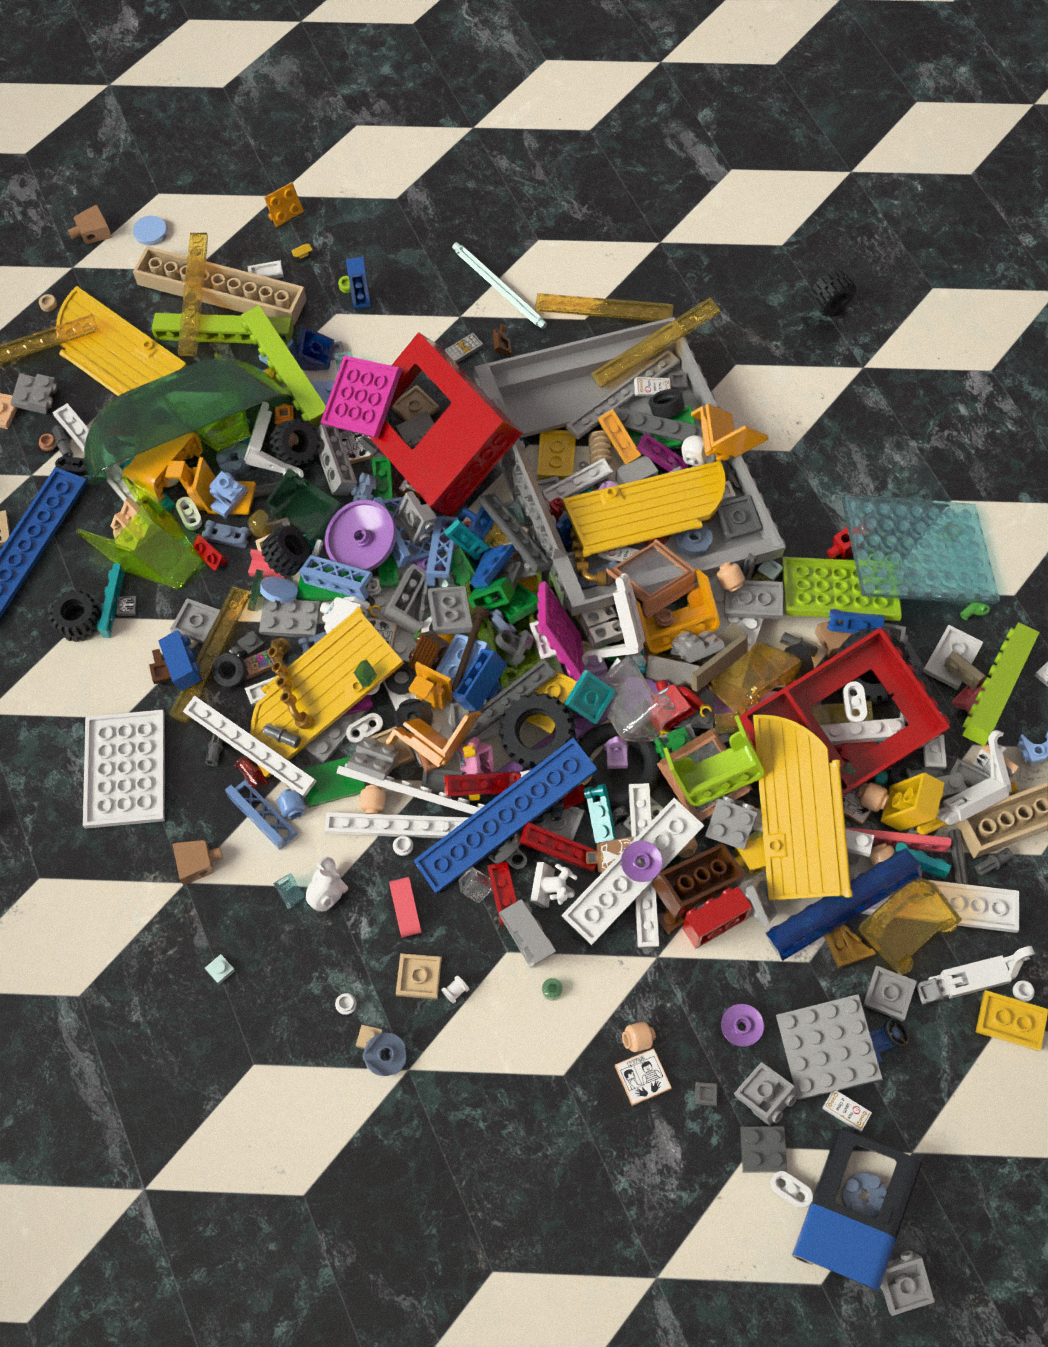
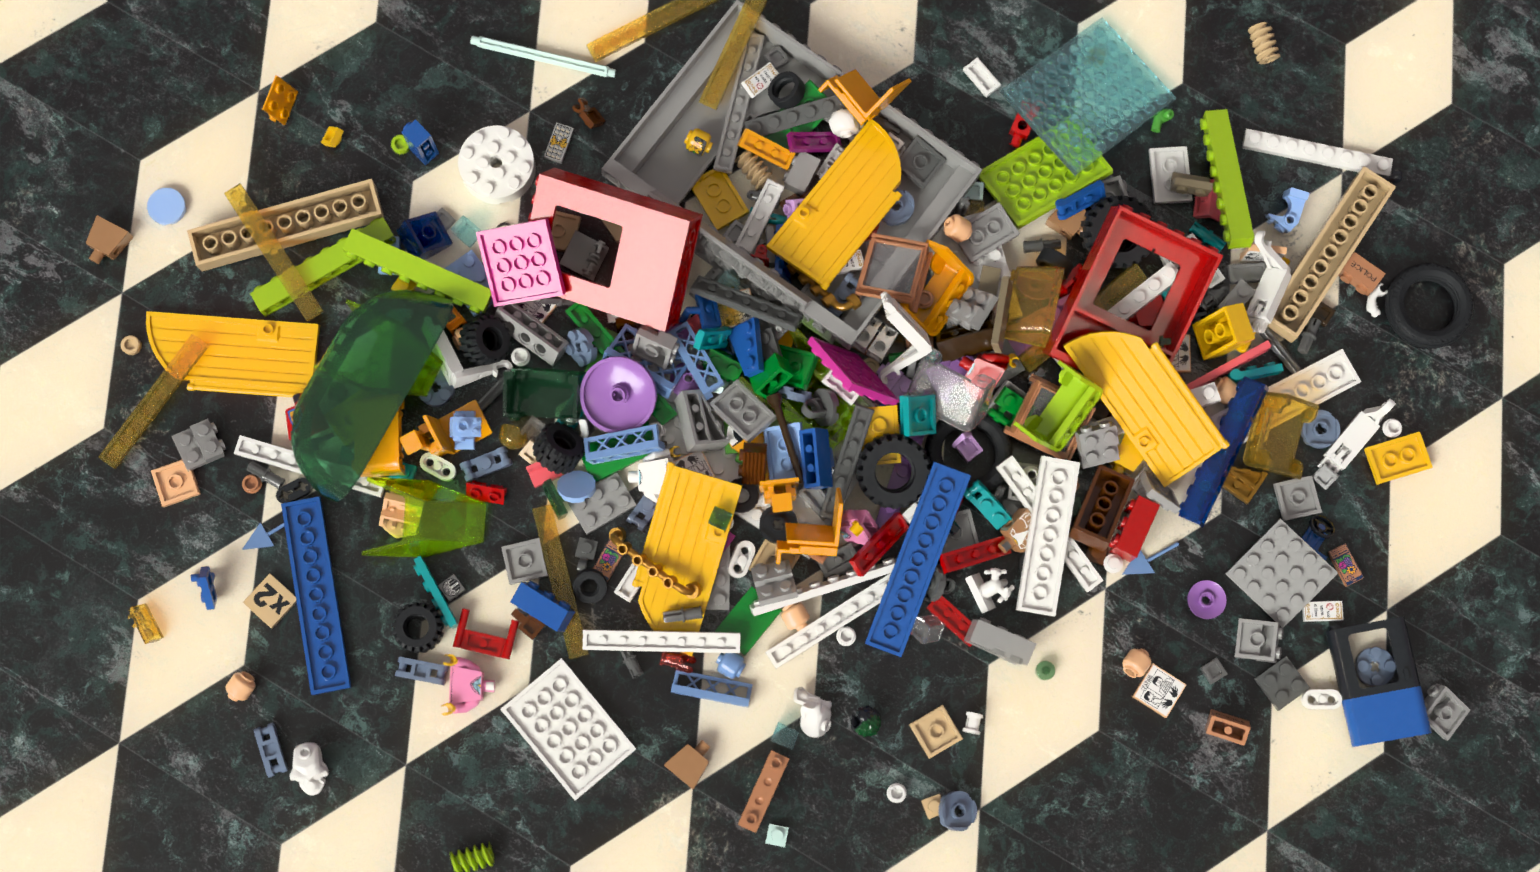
camera: 40 degrees left, 15 degrees up
white tile [247,260,284,279] -> none
coral beam [389,877,422,938] -> none
medium lavender dish [621,841,662,882] -> none
white plate [843,682,867,723] -> none
light nougat head [858,783,890,812] -> none
none -> medium blue piece [242,522,285,550]
none -> sand blue plate [395,657,449,686]
none -> bright pink torso [441,654,495,716]
none -> red plate [453,608,519,660]
none -> white brick [458,125,536,204]
none -> white plate [511,347,530,366]
none -> yellow head [684,128,713,156]
none -> nougat fence [738,750,789,833]
none -> piece [851,705,882,737]
none -> white plate [963,57,1001,98]
none -> white plate [1103,554,1123,573]
none -> medium blue piece [1122,542,1179,575]
none -> teal pin [1189,221,1227,252]
none -> nougat brick [1205,709,1251,746]
none -> sand blue plate [1300,410,1340,449]
none -> dark brown tile [1311,301,1336,327]
none -> tile [1327,544,1364,587]

